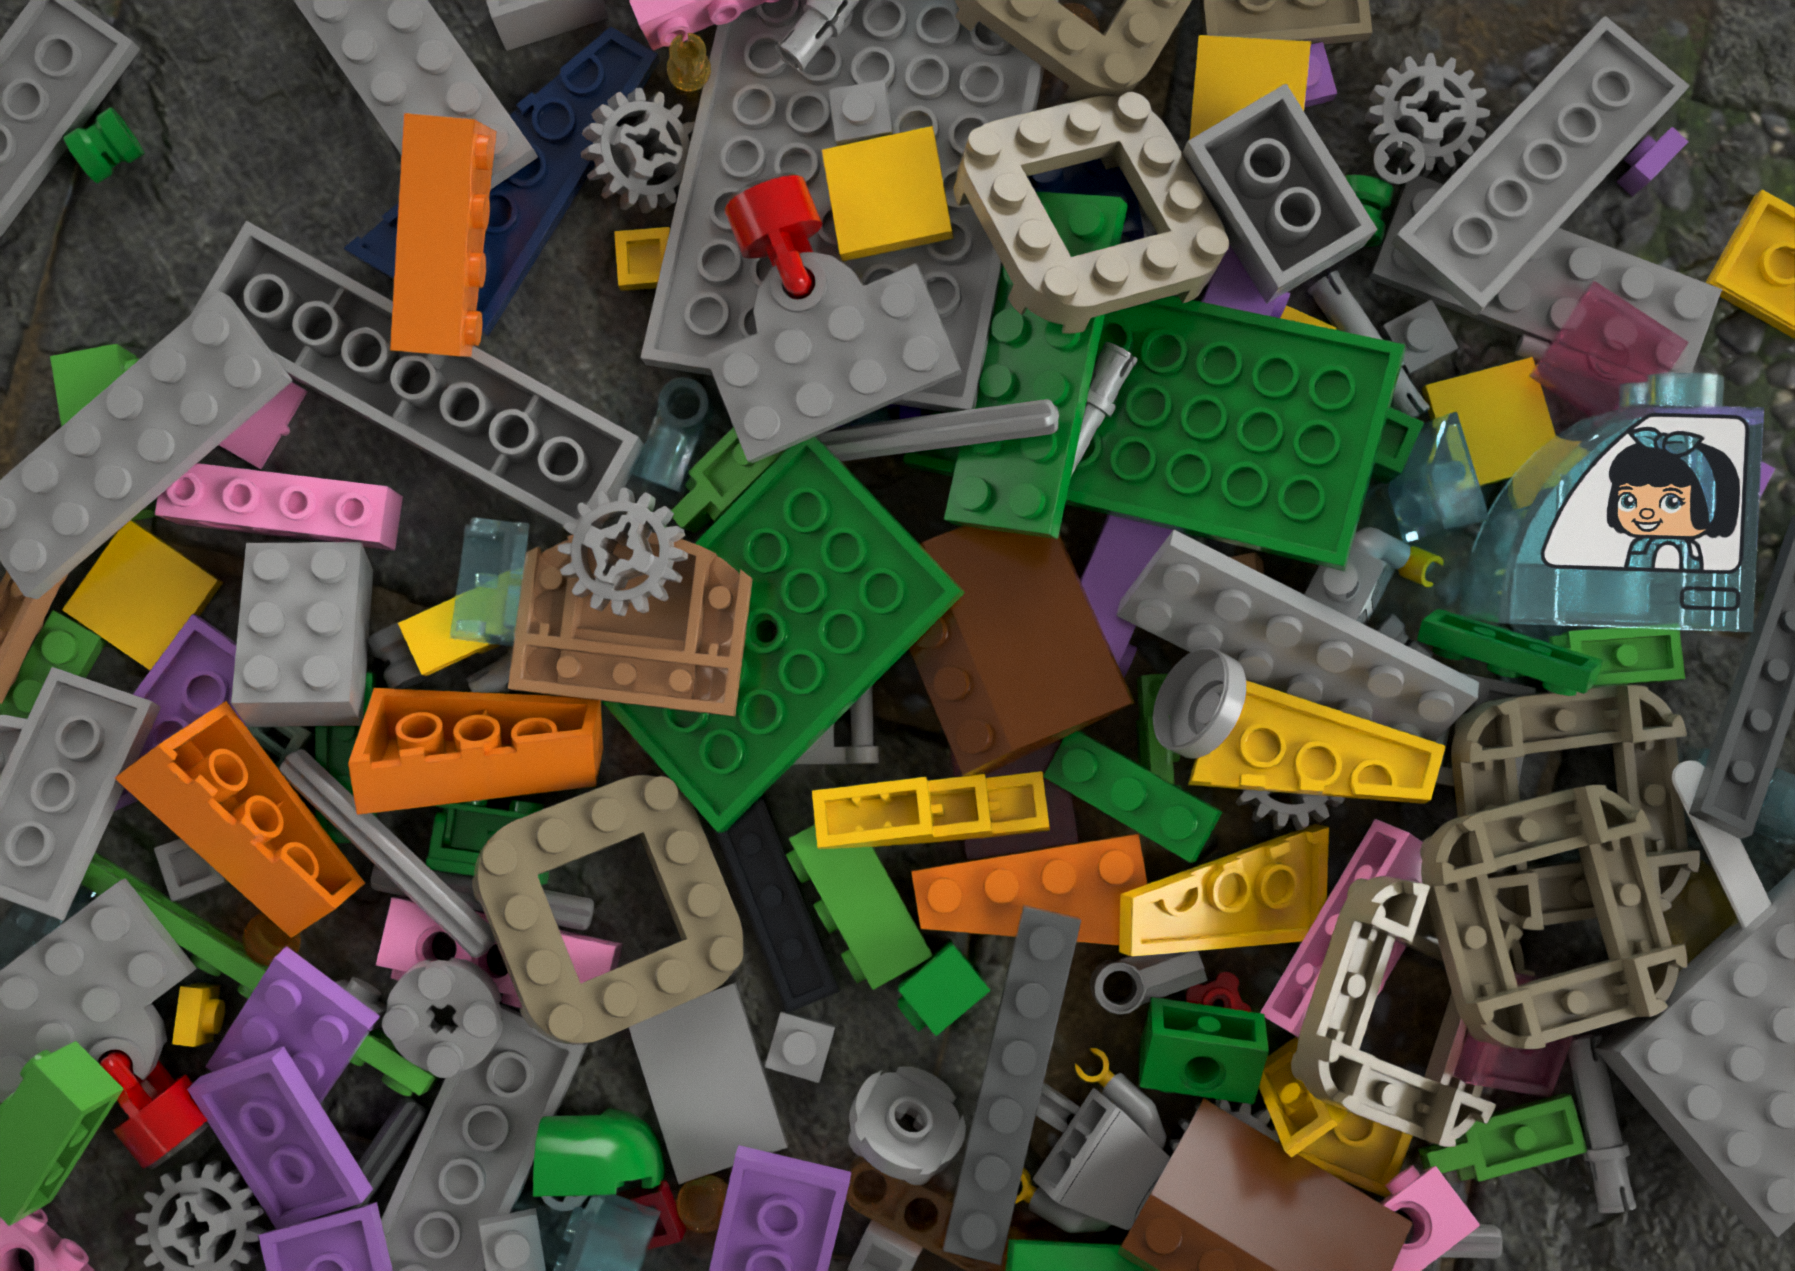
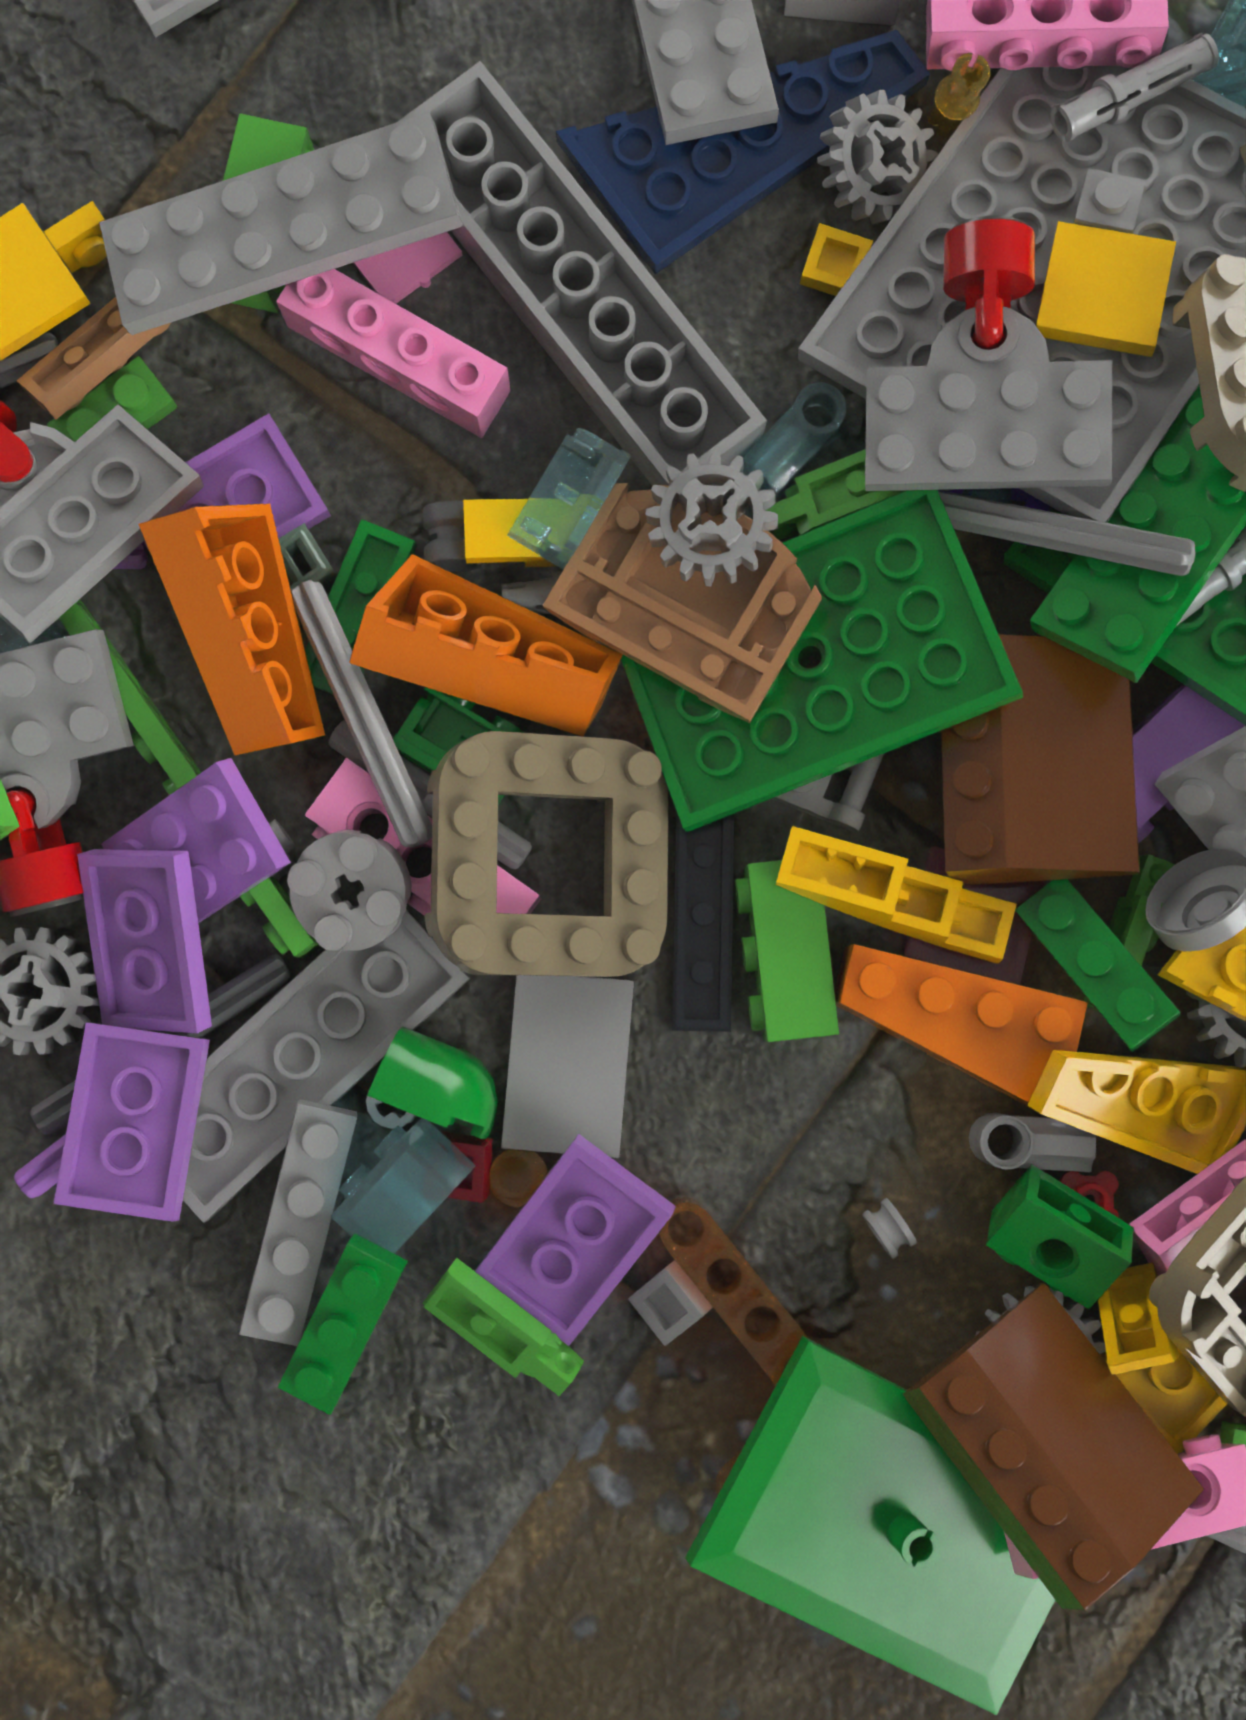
camera: 15 degrees right, 0 degrees up
yellow tile [62,520,223,670] -> none
light grey plate [154,838,230,902] -> none
yellow plate [172,982,225,1047] -> none
light grey brick [231,542,373,727] -> none
clear orange plate [242,913,301,967] -> none
orange wedge [390,113,497,357] -> none
light grey plate [765,1010,835,1083] -> none
light grey plate [848,1067,966,1185] -> none
green brick [897,939,991,1036] -> none
dark grey plate [943,904,1081,1265] -> none
light grey torso [1015,1048,1170,1233] -> none

